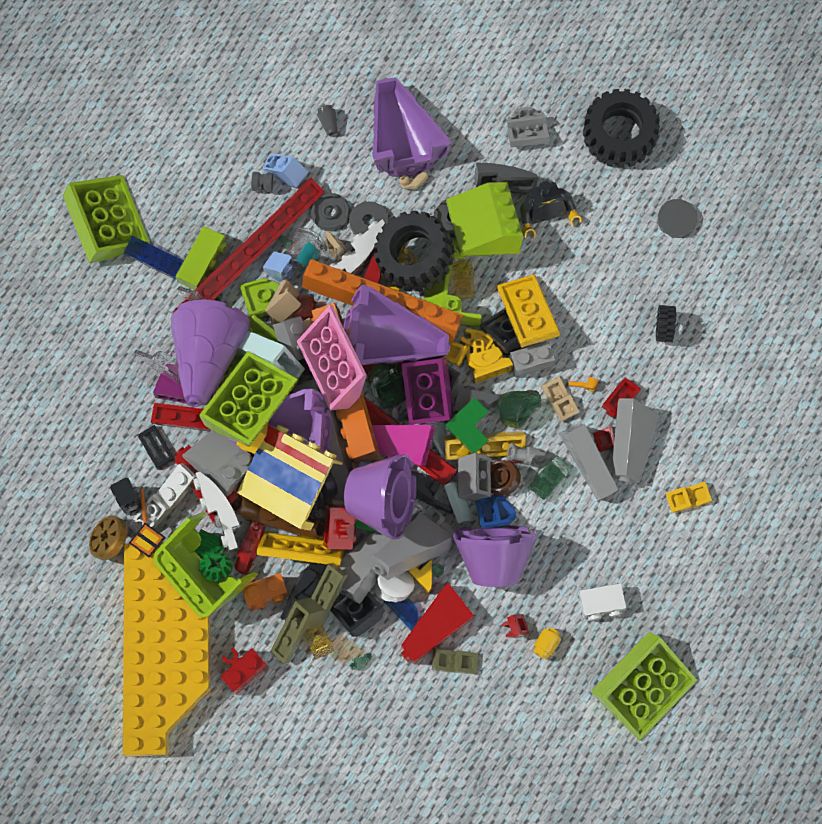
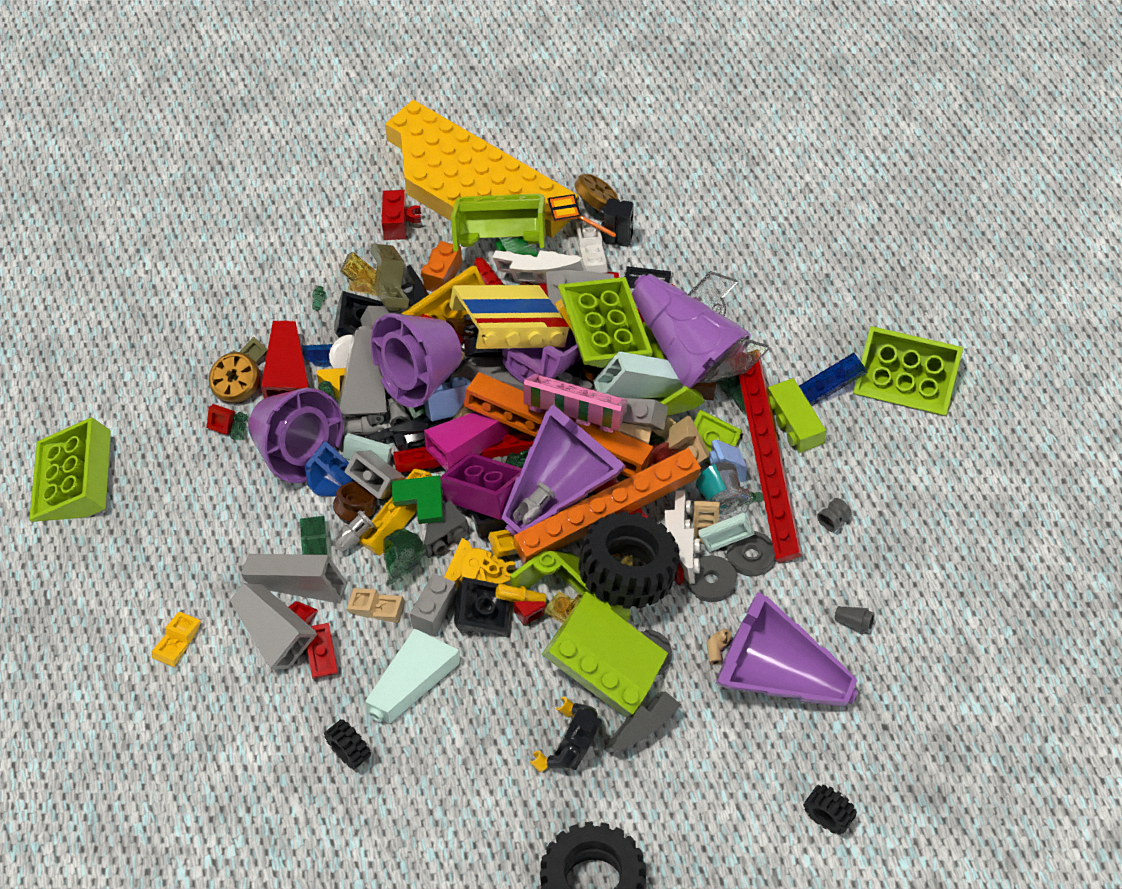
camera: 130 degrees right, 20 degrees down
green gear [199,550,233,581] -> none
light blue slope [262,153,308,187] -> none
yellow tile [497,274,560,348] -> none
light grey slope [507,107,549,147] -> none
yellow brick [533,627,562,660] -> none
light orange hand [569,377,598,392] -> none
white brick [578,584,626,621] -> none
dark grey tile [657,199,697,238] -> none
none -> pearl gold wheel [209,352,260,403]
none -> clear green piece [230,412,248,440]
none -> light aqua slope [365,628,460,724]
none -> yellow axle [495,584,546,603]
none -> light grey piece [513,482,555,525]
none -> red slope [513,601,546,626]
none -> light aqua tile [698,513,755,552]
none -> black tyre [803,784,857,835]

